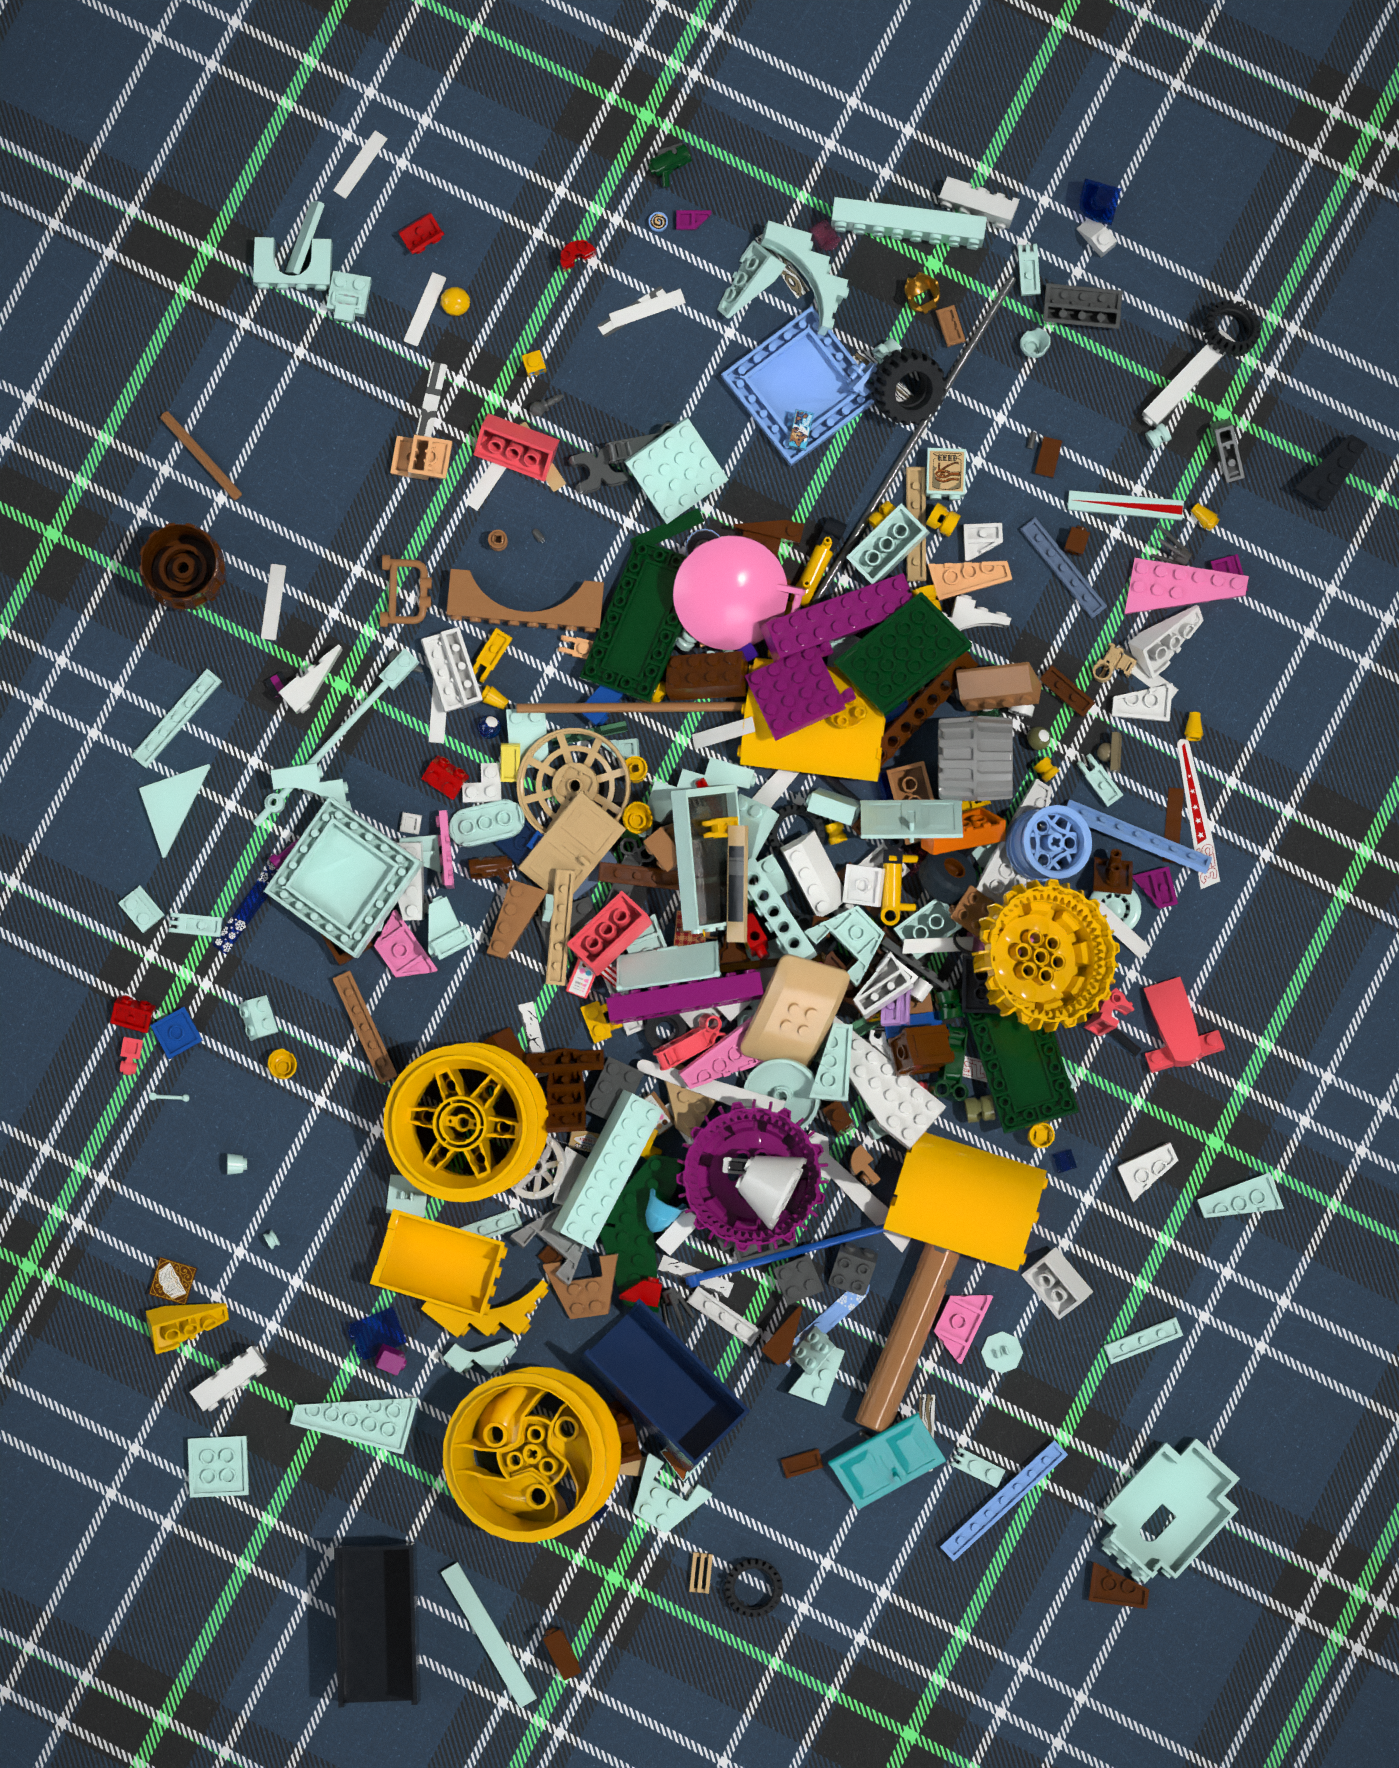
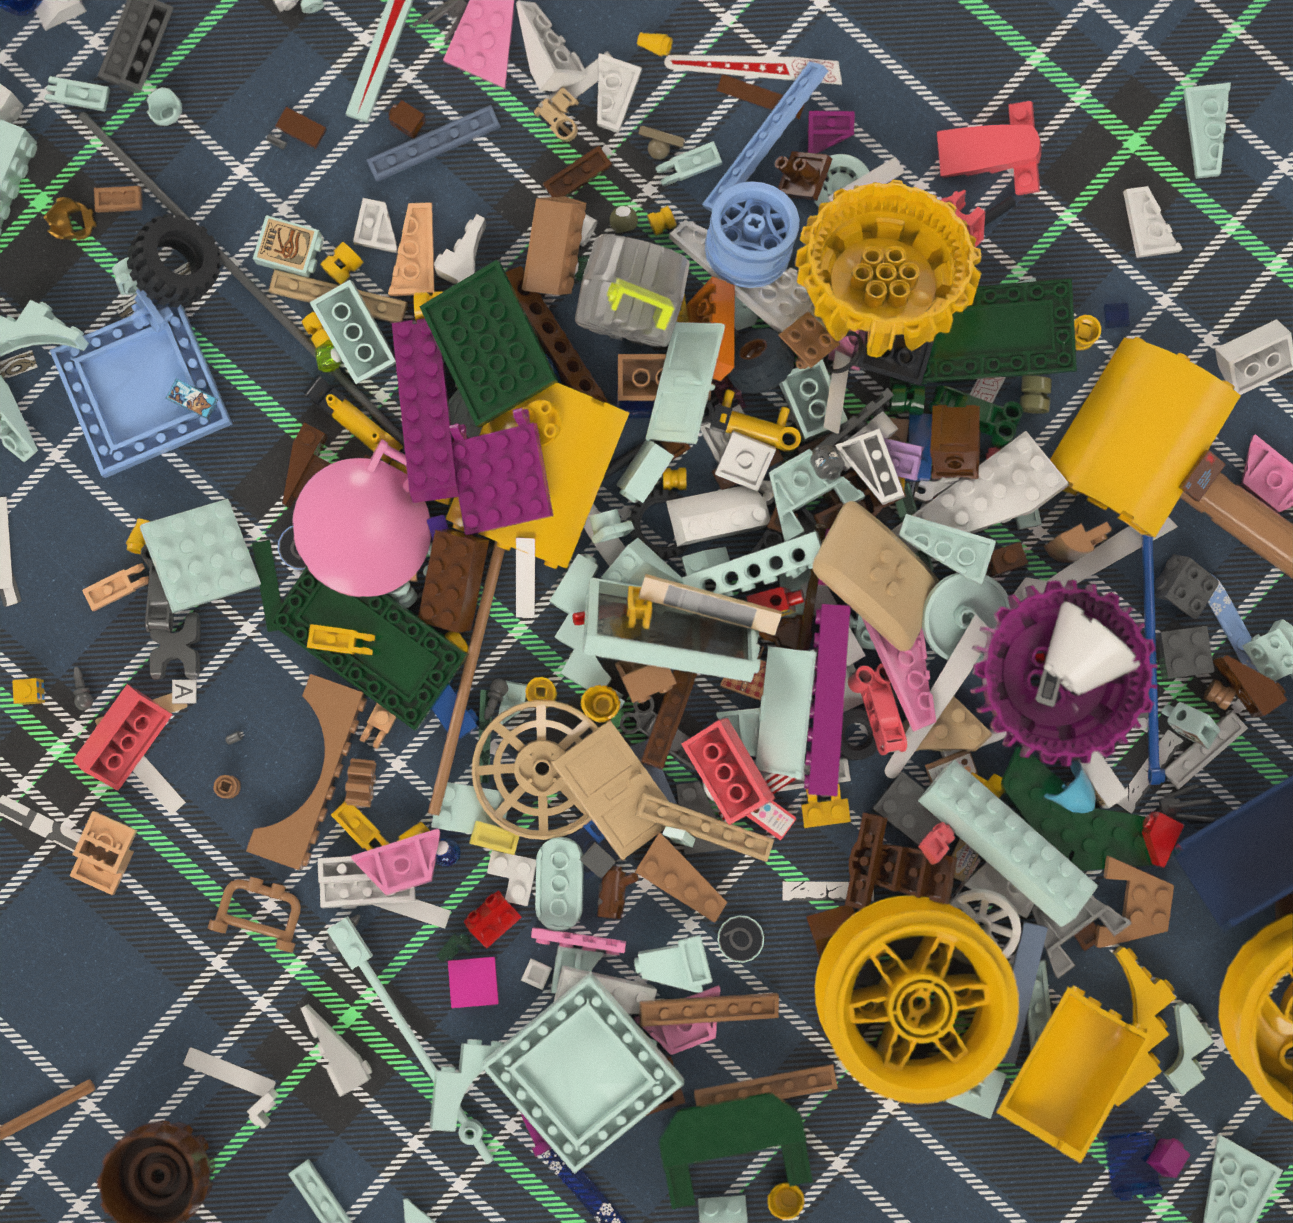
camera: 75 degrees left, 0 degrees up
tile [265,671,289,698] -> none
none -> light nougat hinge [82,563,149,611]
none -> yellow cone [126,519,149,555]
none -> white tile [172,680,197,704]
none -> white bracket [247,1088,279,1129]
none -> yellow hinge [307,624,375,655]
none -> clear neon green piece [315,344,342,373]
none -> medium nougat gear [345,758,376,807]
none -> bright pink wing [351,828,440,896]
none -> clear green bracket [436,933,473,962]
none -> dark pink tile [448,956,499,1008]
none -> dark grey bar [484,678,509,720]
none -> dark grey slope [579,842,616,878]
none -> light aqua piece [589,509,634,544]
none -> neon yellow panel [607,278,674,330]
none -> medium nougat tile [639,993,779,1027]
none -> dark green wedge [658,1092,813,1210]
none -> black tile [717,915,764,963]
none -> dark grey head [810,444,845,480]
none -> coral plate [919,822,955,865]
none -> sand blue tile [1001,921,1048,1064]
none -> light aqua torso [1161,702,1220,750]
none -> reddish brown tile [1179,450,1226,502]
none -> medium nougat wheel [1203,679,1236,710]

